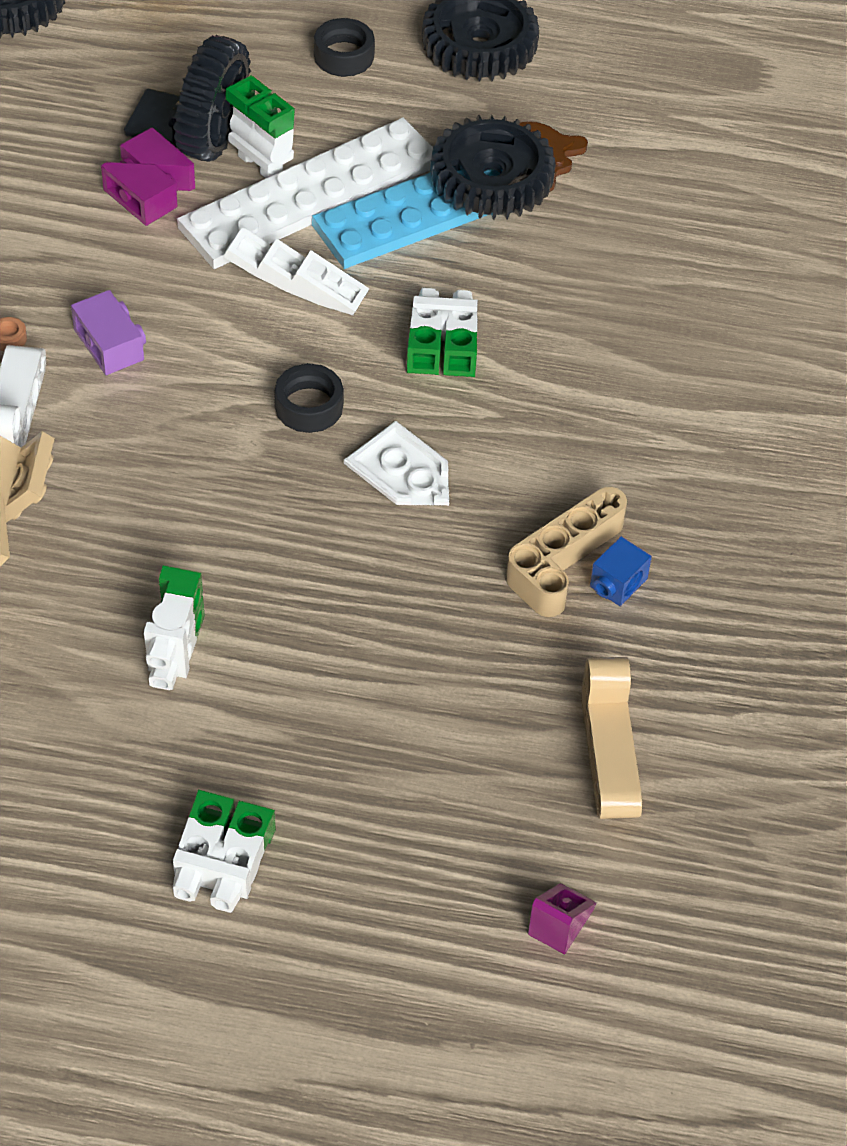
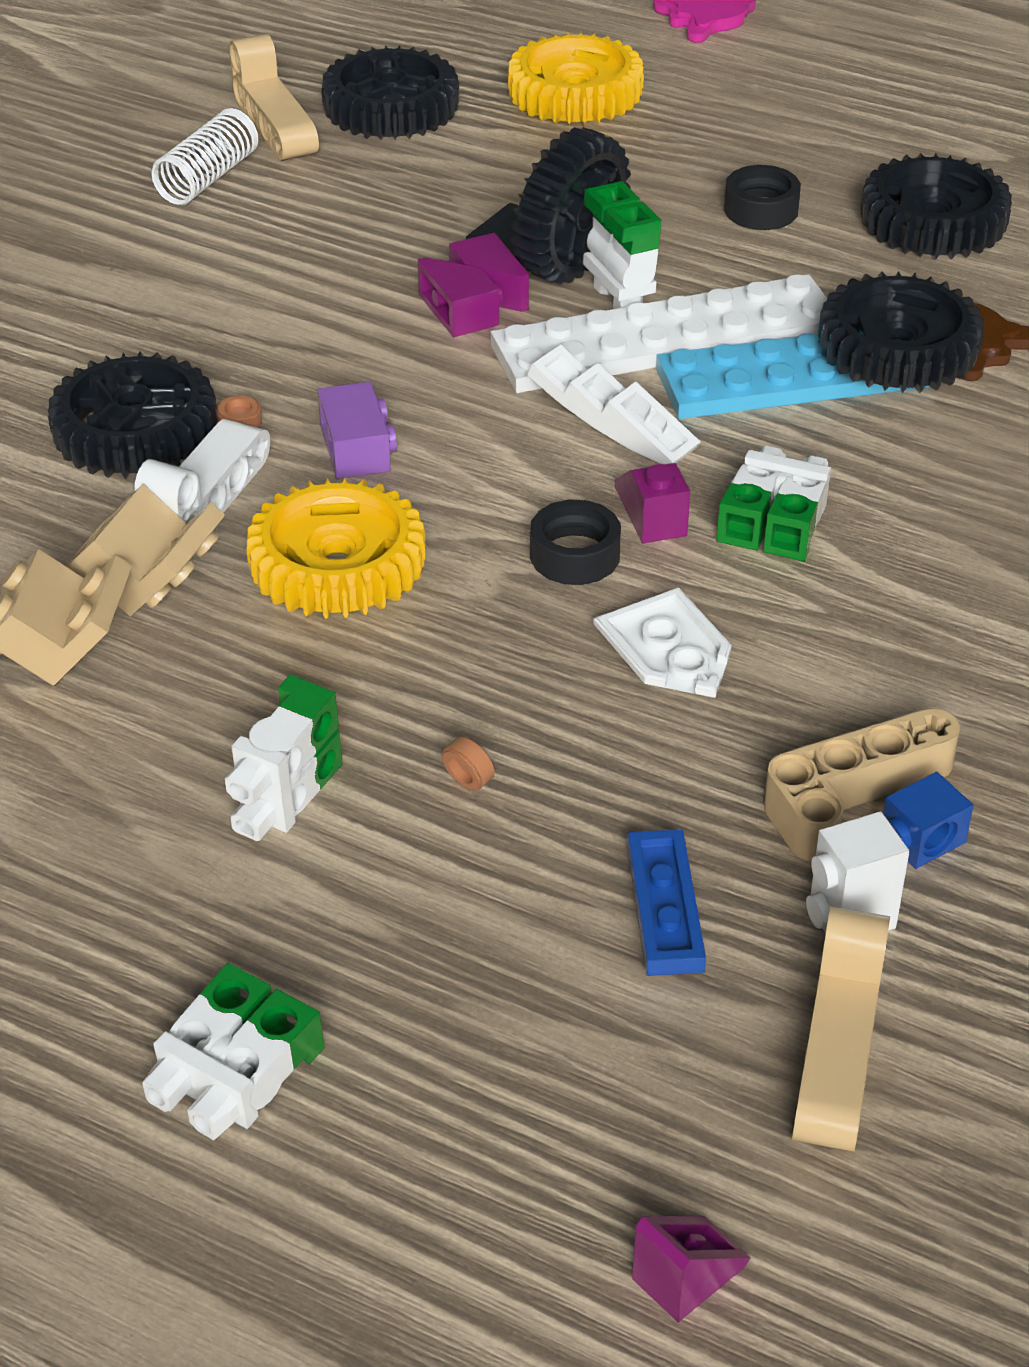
camera: 20 degrees right, 10 degrees down
none -> yellow gear [246,477,426,620]
none -> nougat tile [442,737,495,791]
none -> magenta slope [615,463,690,544]
none -> blue plate [627,829,706,976]
none -> white brick [806,811,909,933]

